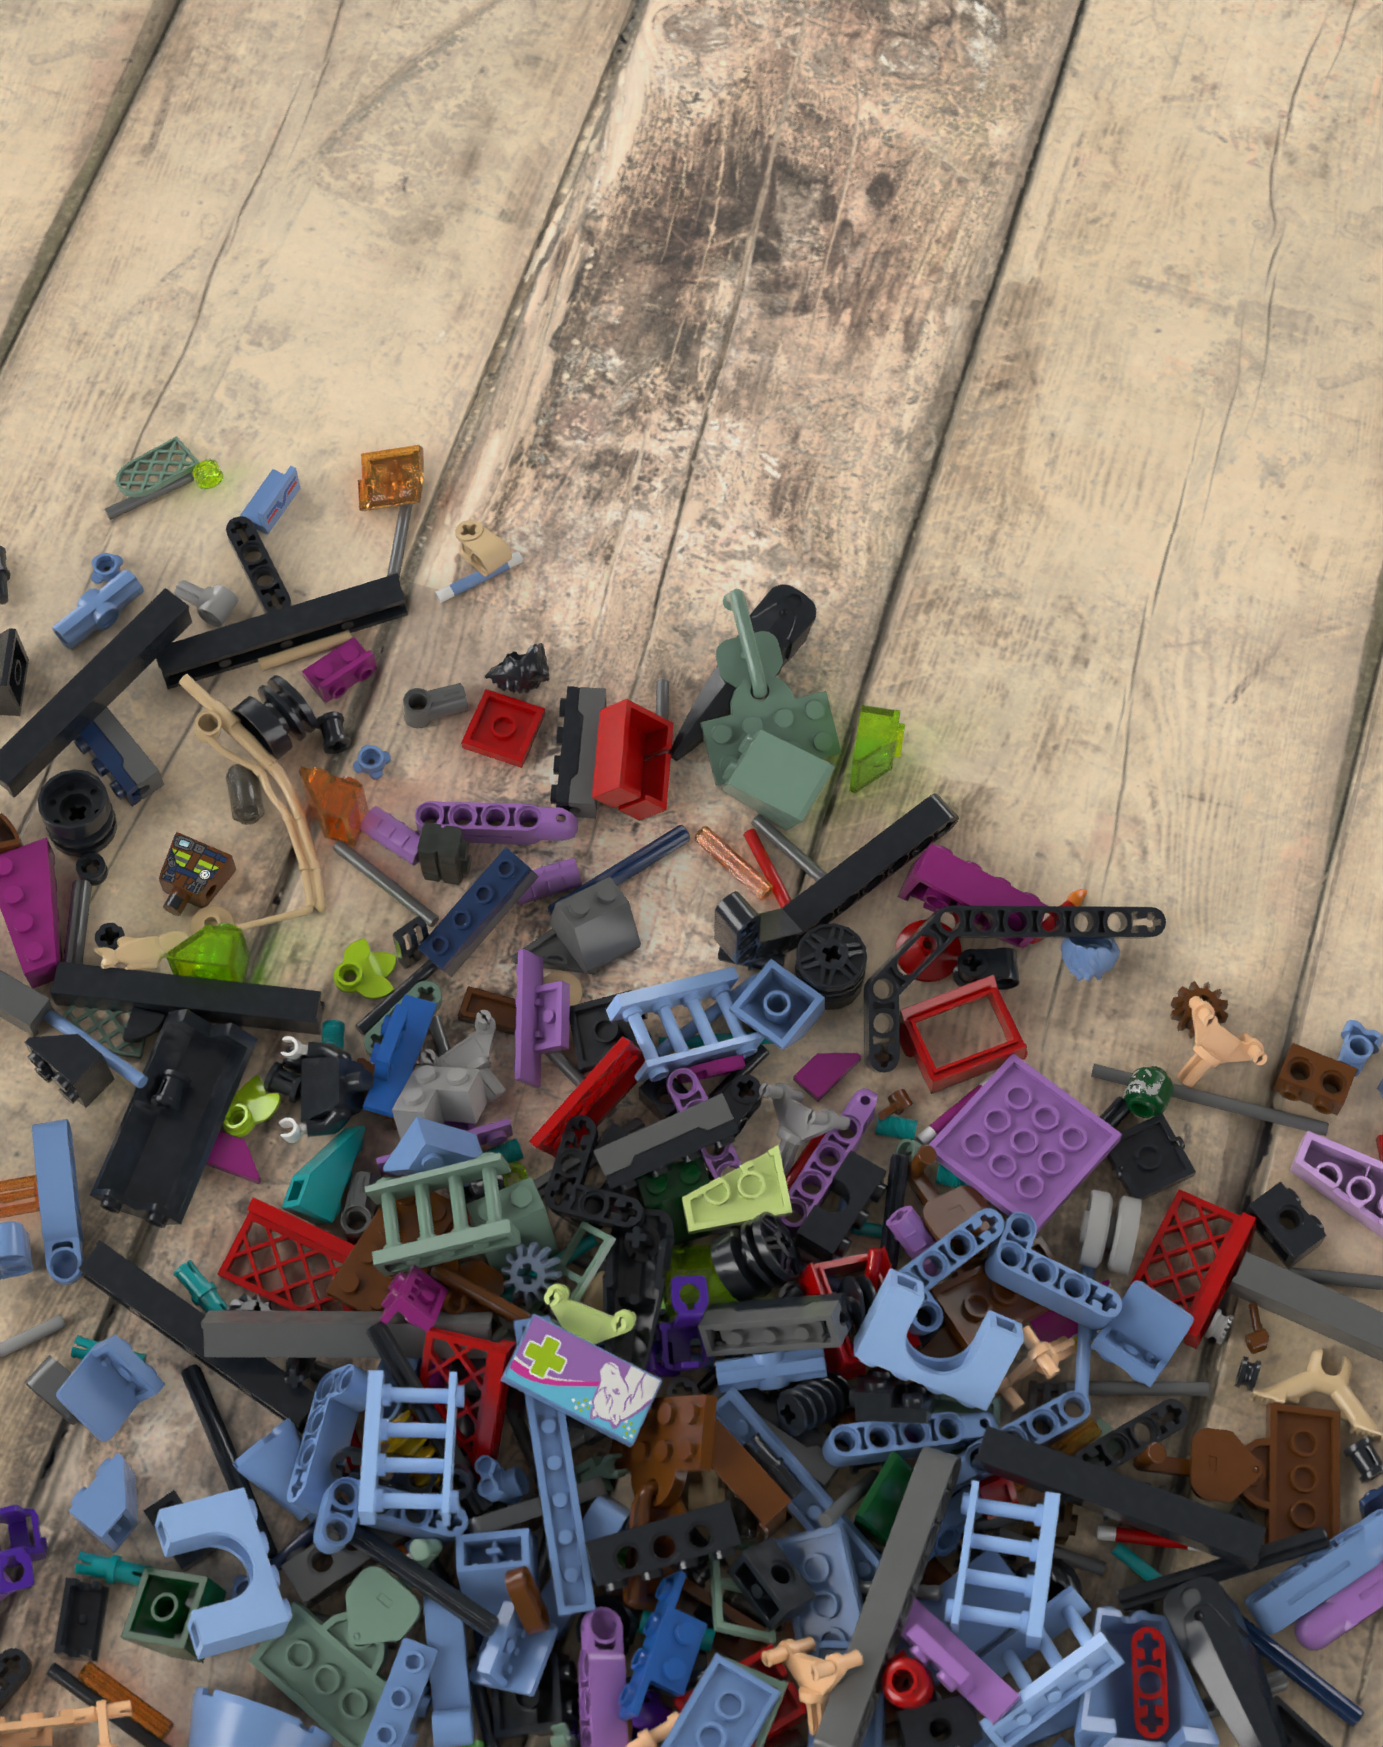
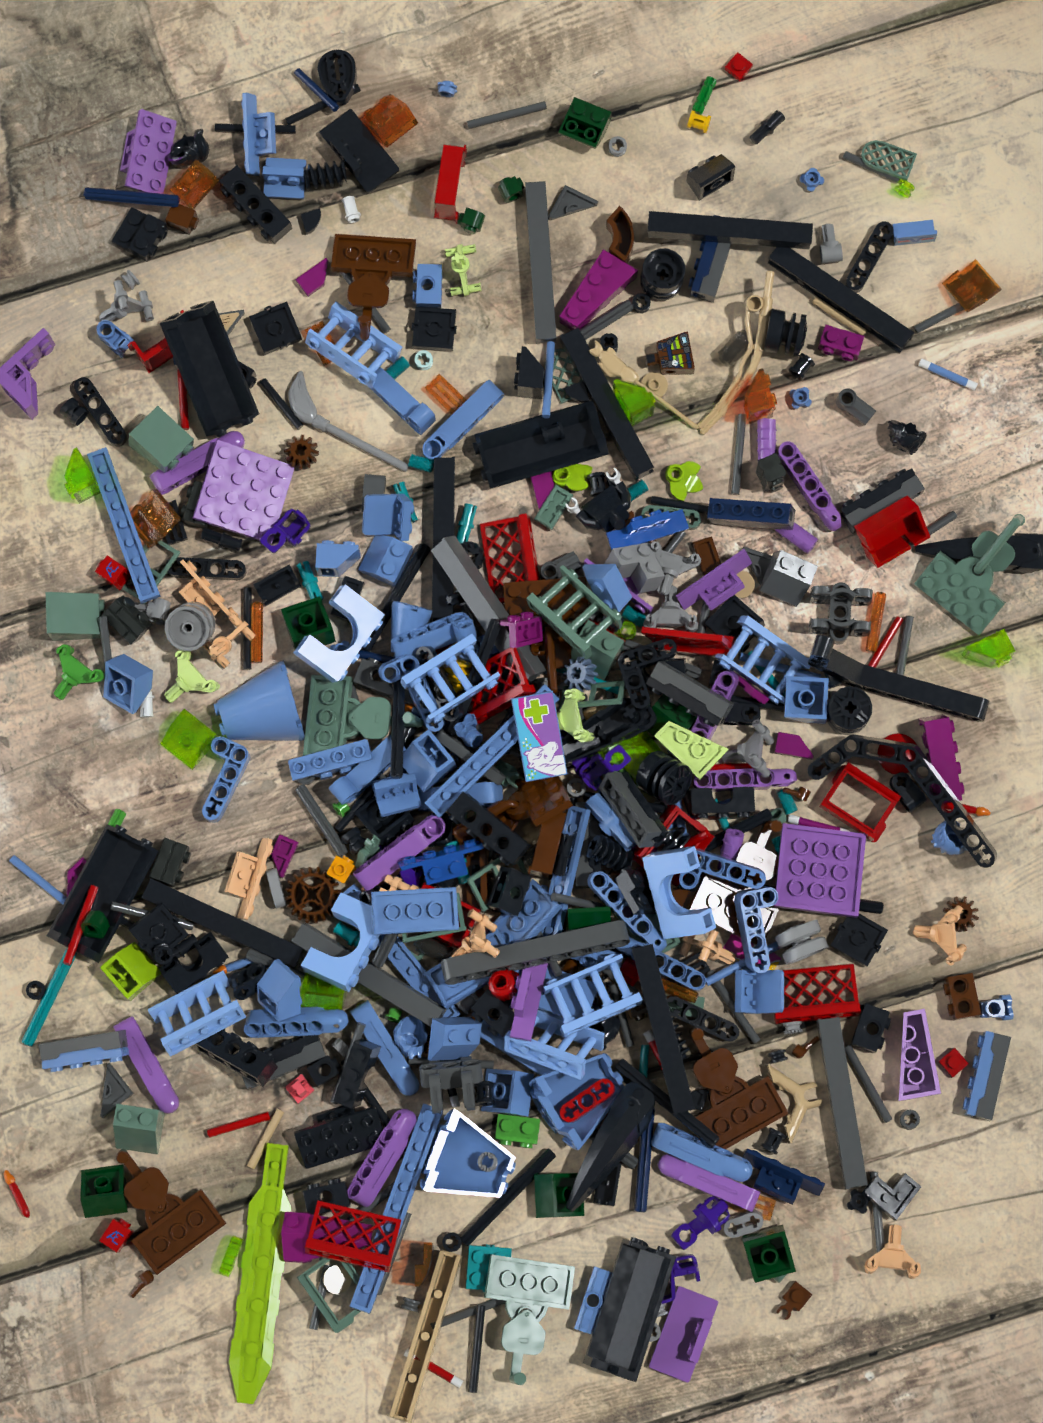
camera: 60 degrees right, 15 degrees up
medium blue piece [52,569,144,649] -> none
teal slope [281,1125,366,1225] -> none
black tile [392,916,429,970] -> none
tan piece [455,520,512,577] -> none
red tile [461,689,546,768] -> none
reddish brown beam [505,1566,550,1635] -> none
dark blue axle [548,825,690,916] -> none
sand green slope [721,730,835,831] -> none
dark grey piece [1091,1064,1329,1136] -> none
dark green head [1124,1066,1174,1118] -> none
none -> medium blue slope [358,535,413,587]
none -> teal piece [408,454,434,473]
none -> sand green plate [534,485,573,531]
none -> light grey axle [643,585,698,632]
none -> dark grey piece [809,582,873,645]

